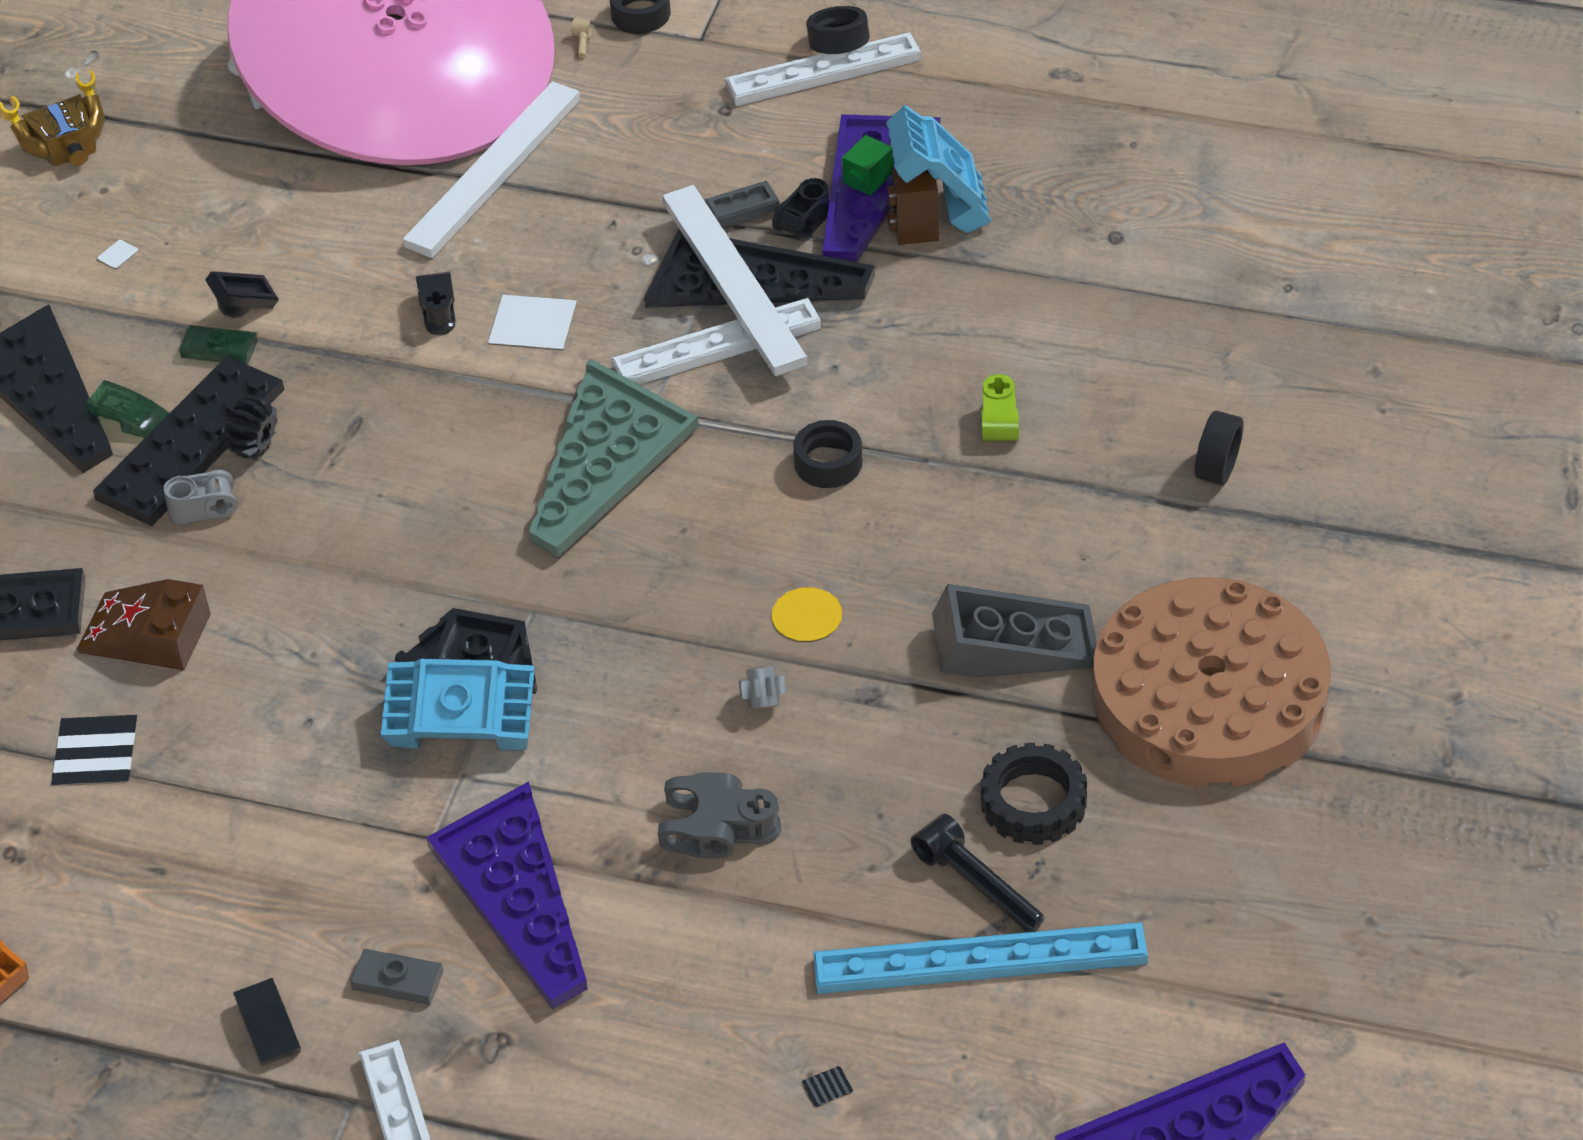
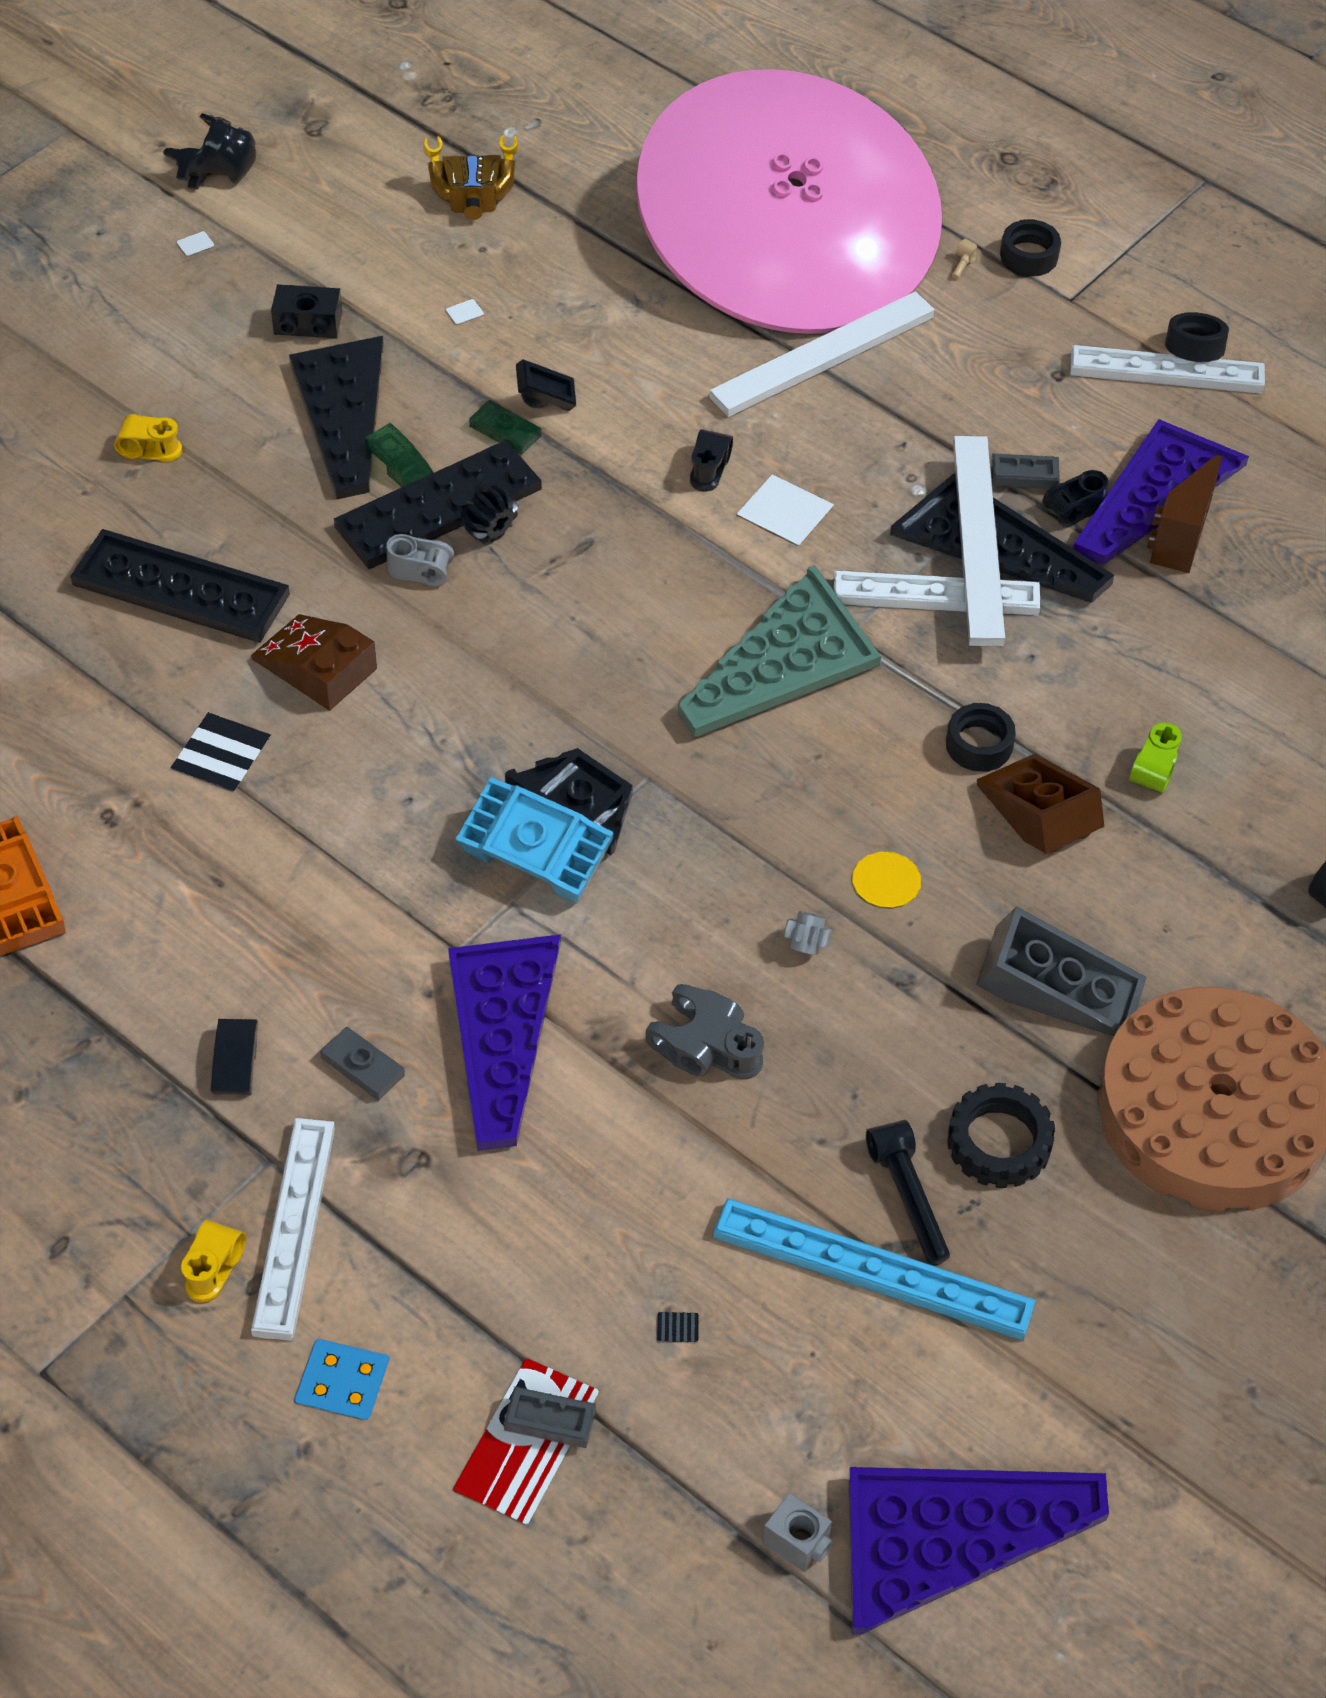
camera: 20 degrees right, 5 degrees up
green brick [842,135,894,195] -> none
medium azure plate [886,105,992,233] -> none
none -> reddish brown slope [976,754,1104,854]

